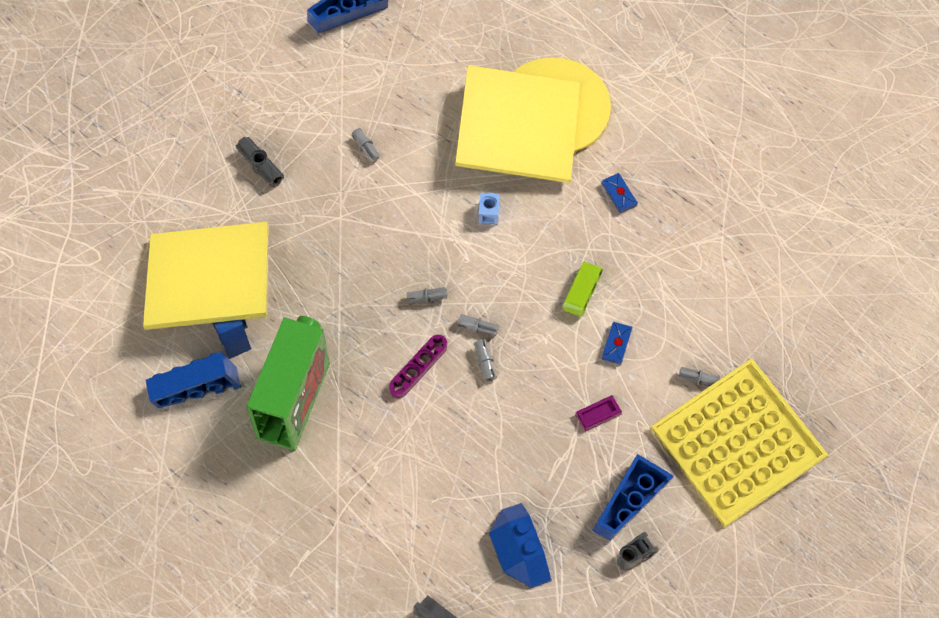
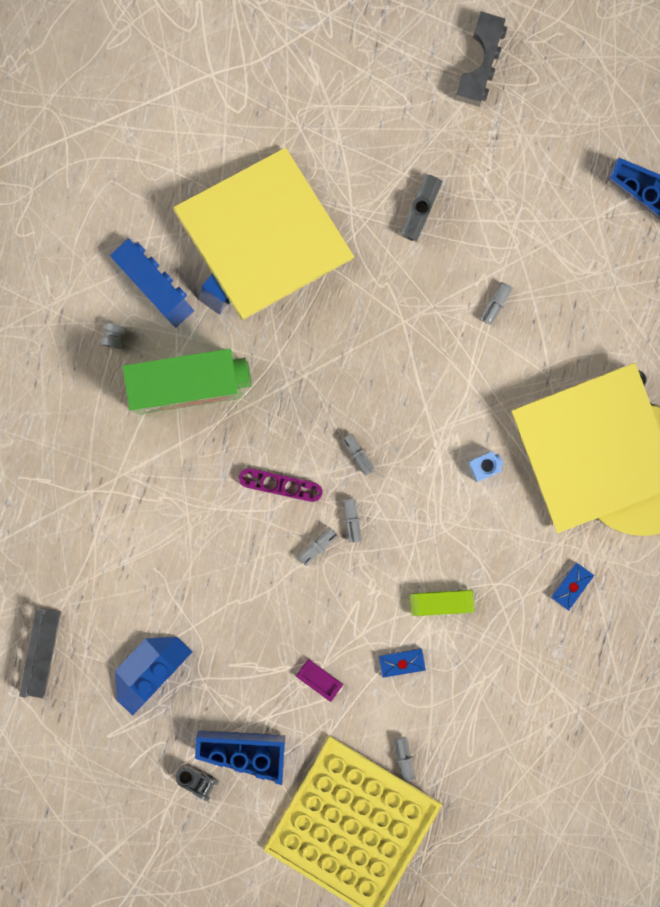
camera: 60 degrees right, 25 degrees up
none -> light grey wheel [100,323,127,349]
none -> flat silver arch [454,11,508,107]

